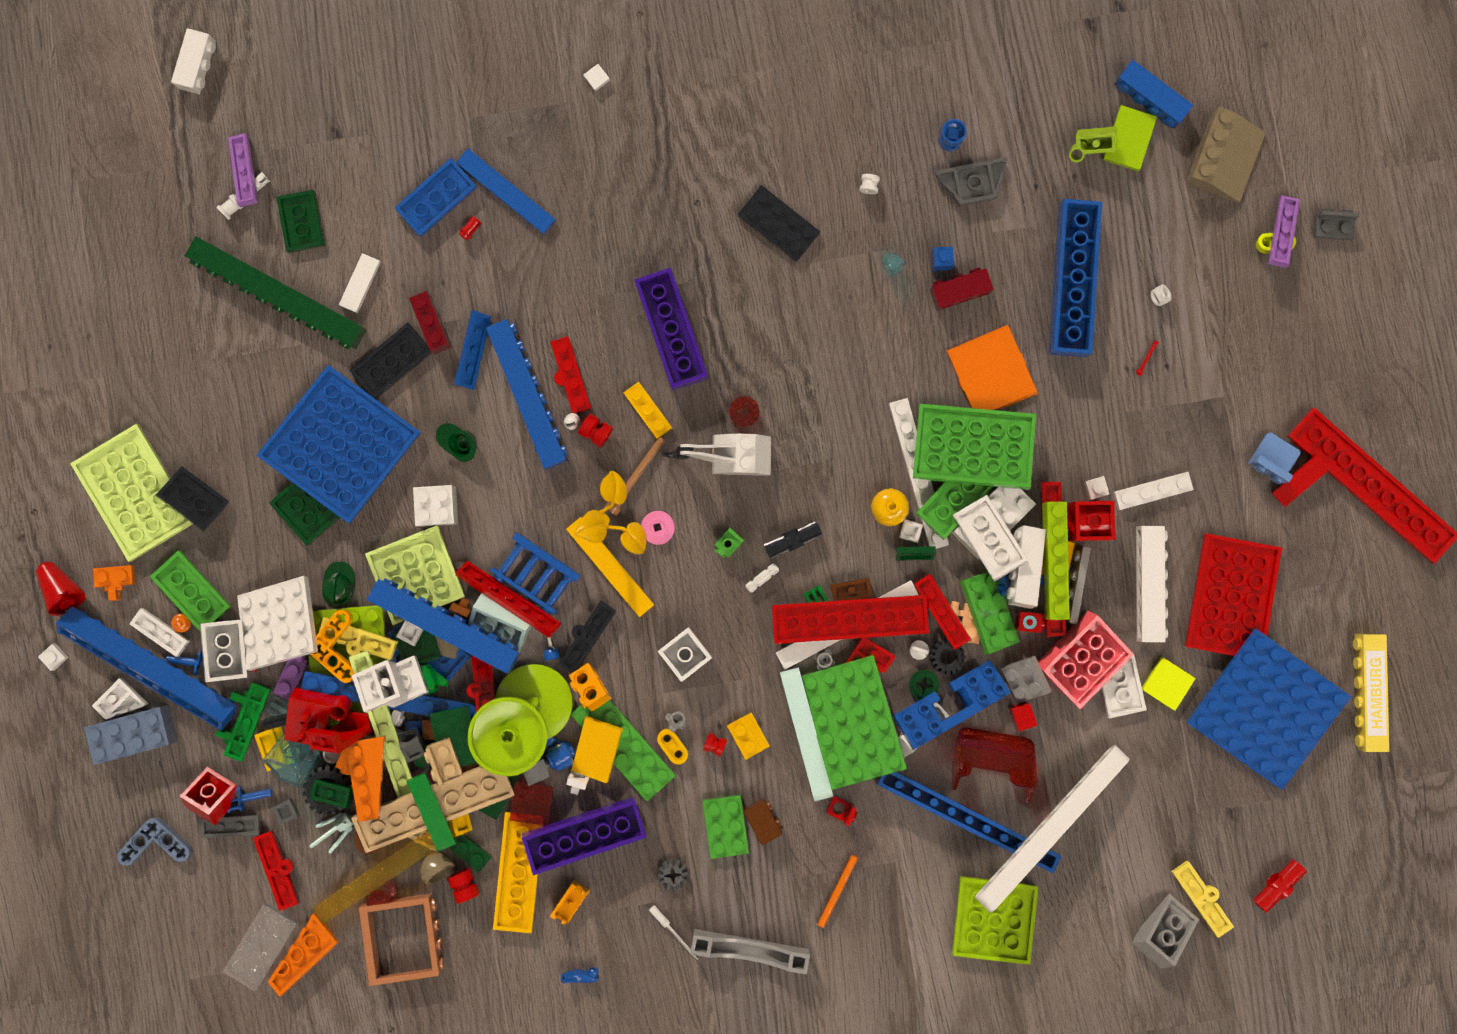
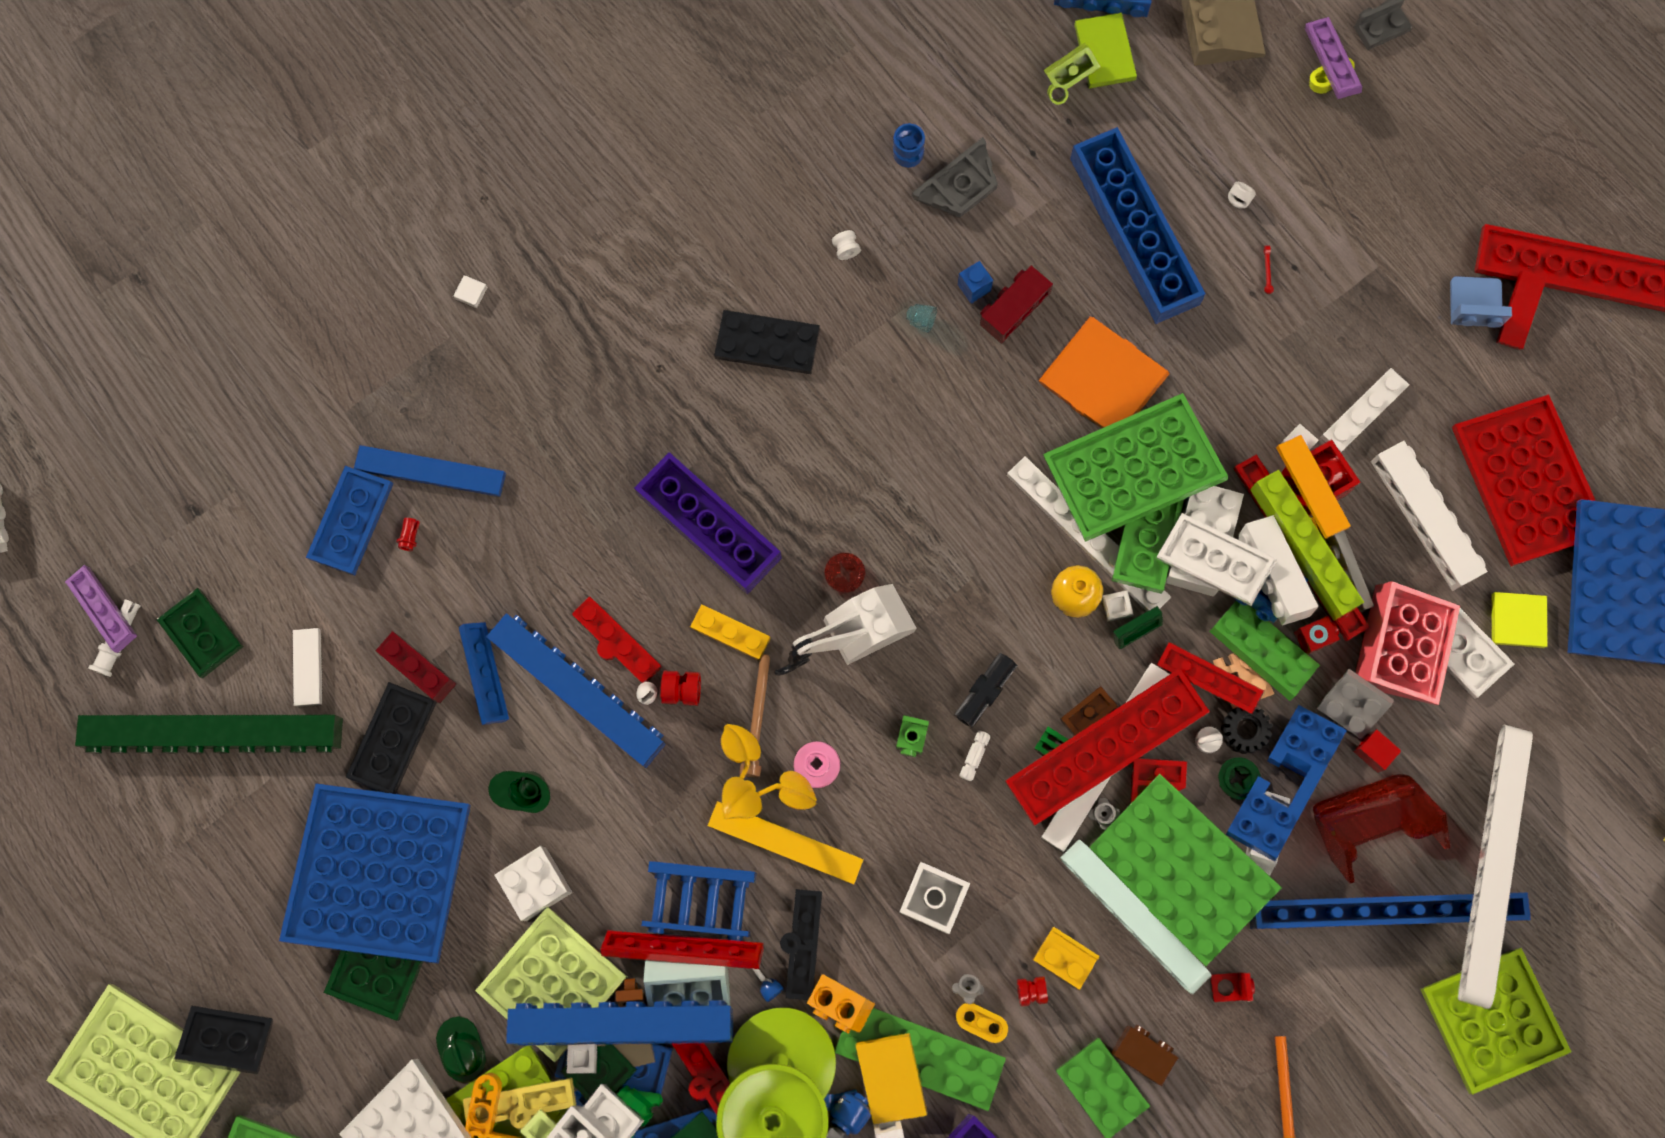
camera: 25 degrees left, 10 degrees down
none -> light orange tile [1276,435,1351,539]

